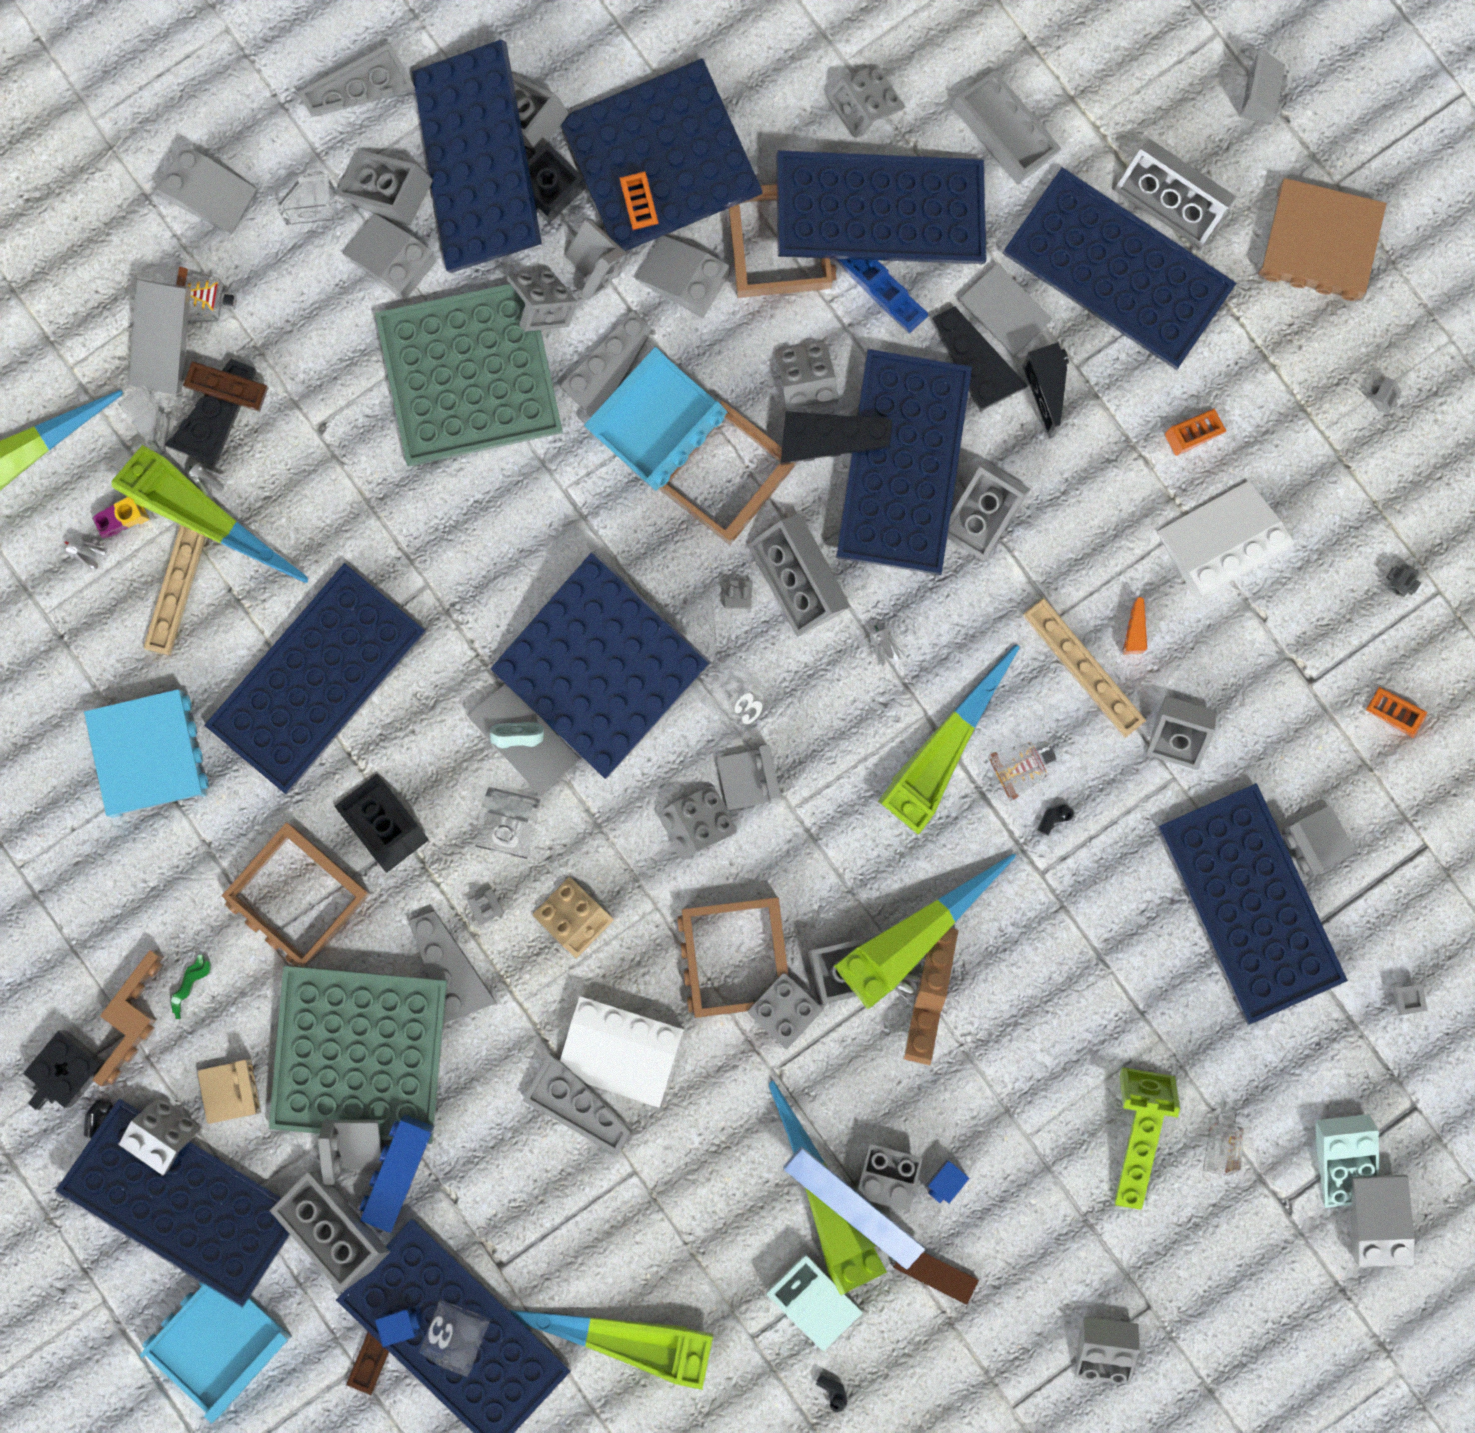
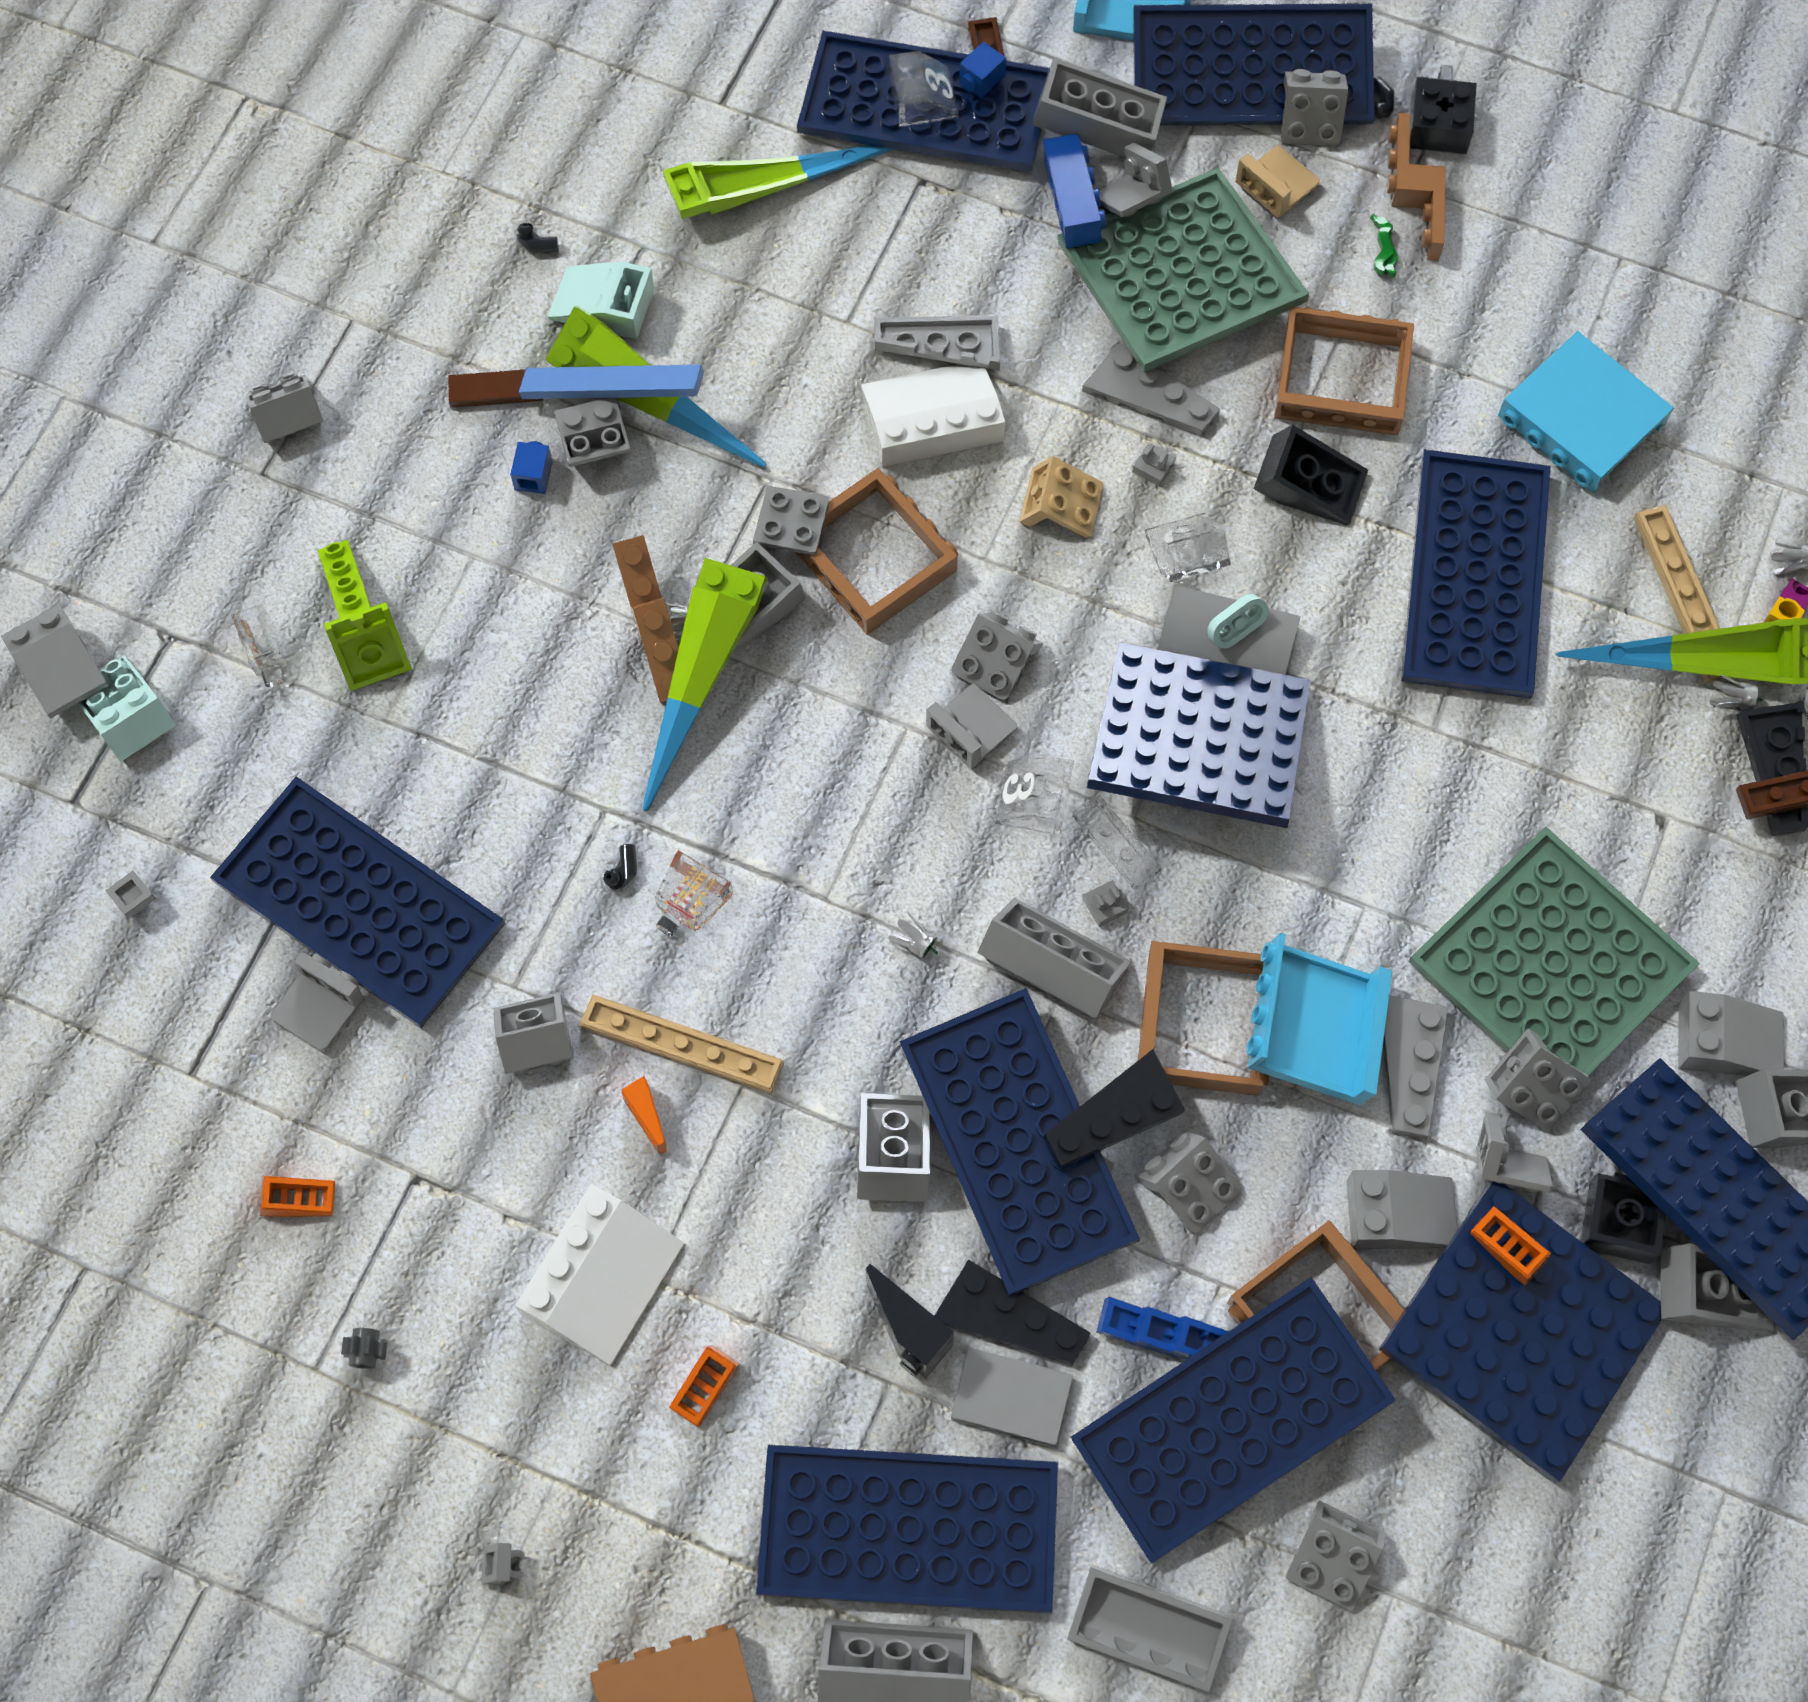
camera: 150 degrees right, 15 degrees down
lime plate [877,645,1019,835] -> none

